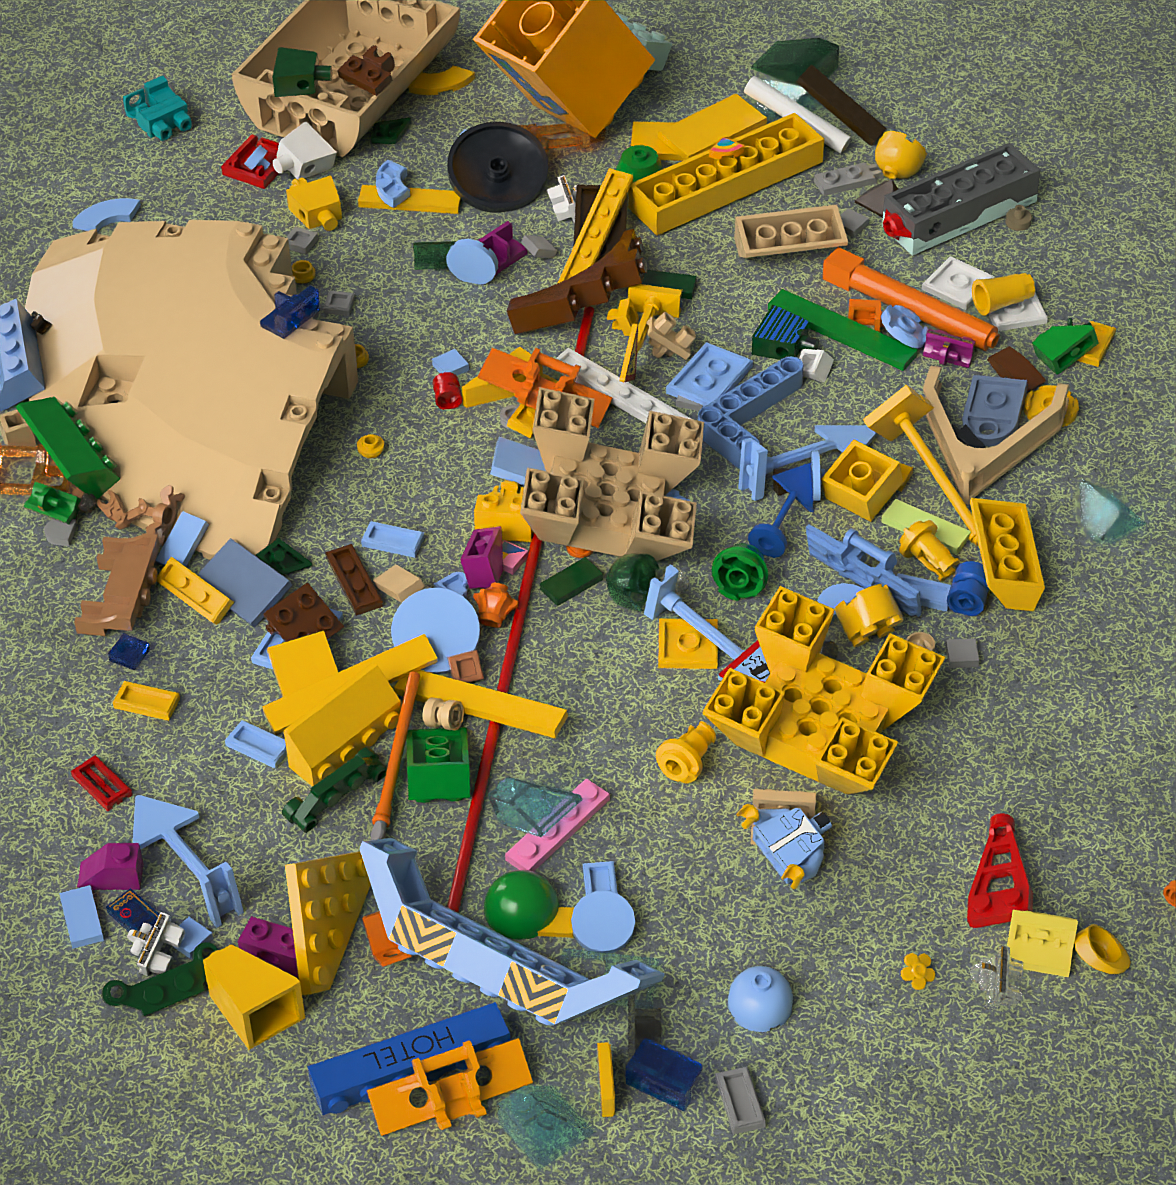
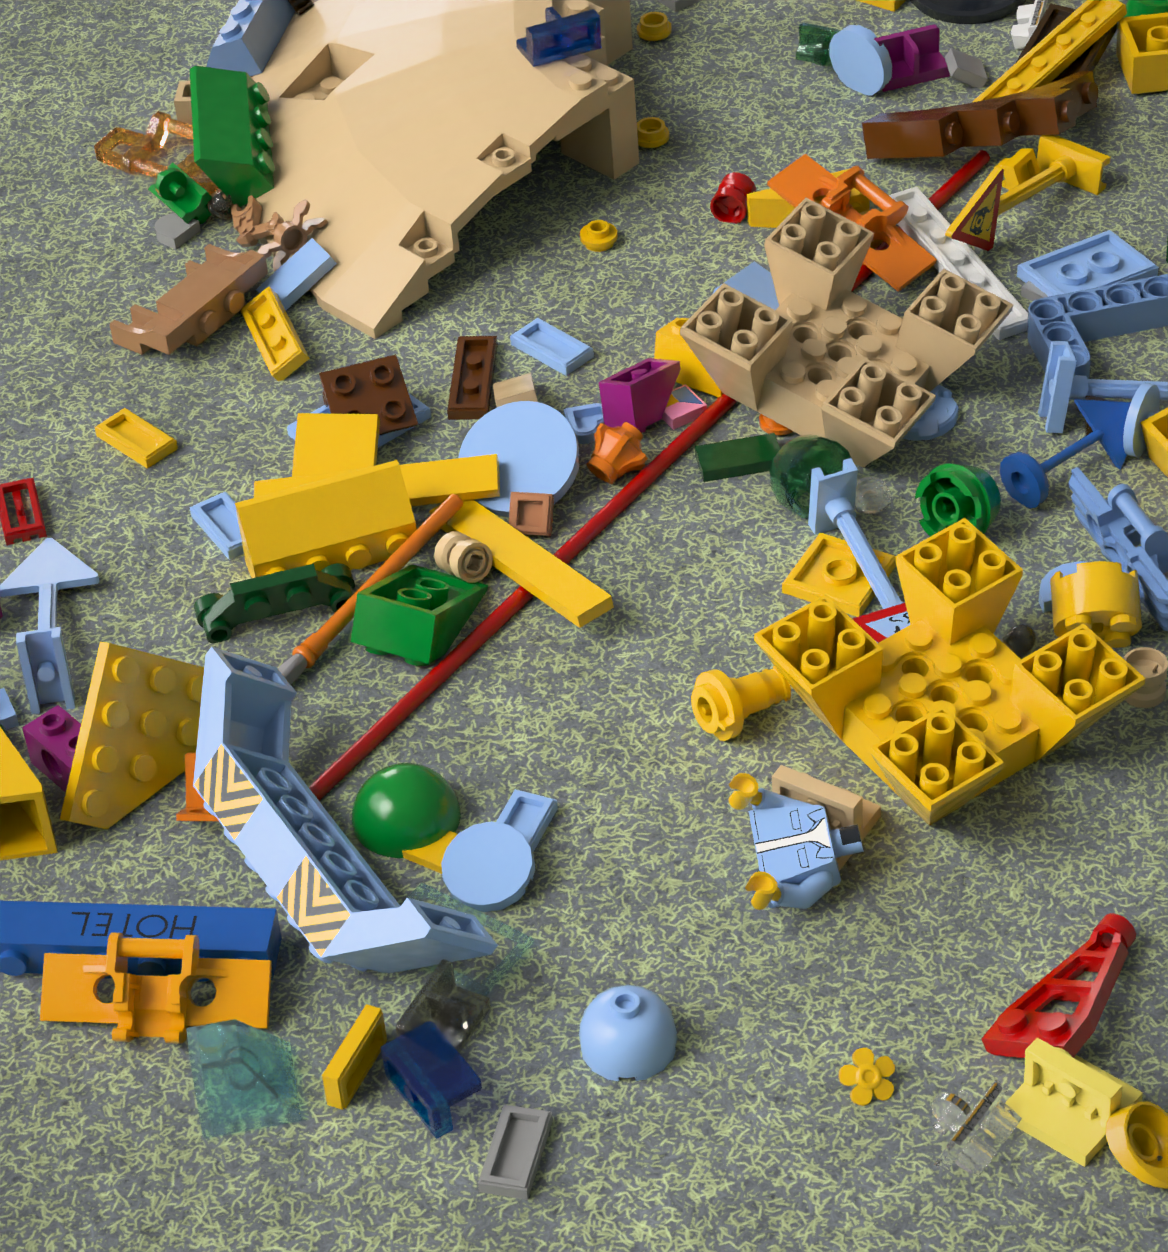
camera: 30 degrees right, 5 degrees down
clear blue plate [108,633,150,670] -> none
sand blue tile [198,538,292,628] -> none
dark green piece [255,538,312,575] -> none
light grey tile [323,290,355,316] -> none
light blue tile [432,349,469,376] -> none
clear light blue slope [487,777,583,837] -> none
bright pink plate [505,778,610,872] -> none
dark green tile [642,270,697,300] -> none
tan hips [646,312,696,360] -> none

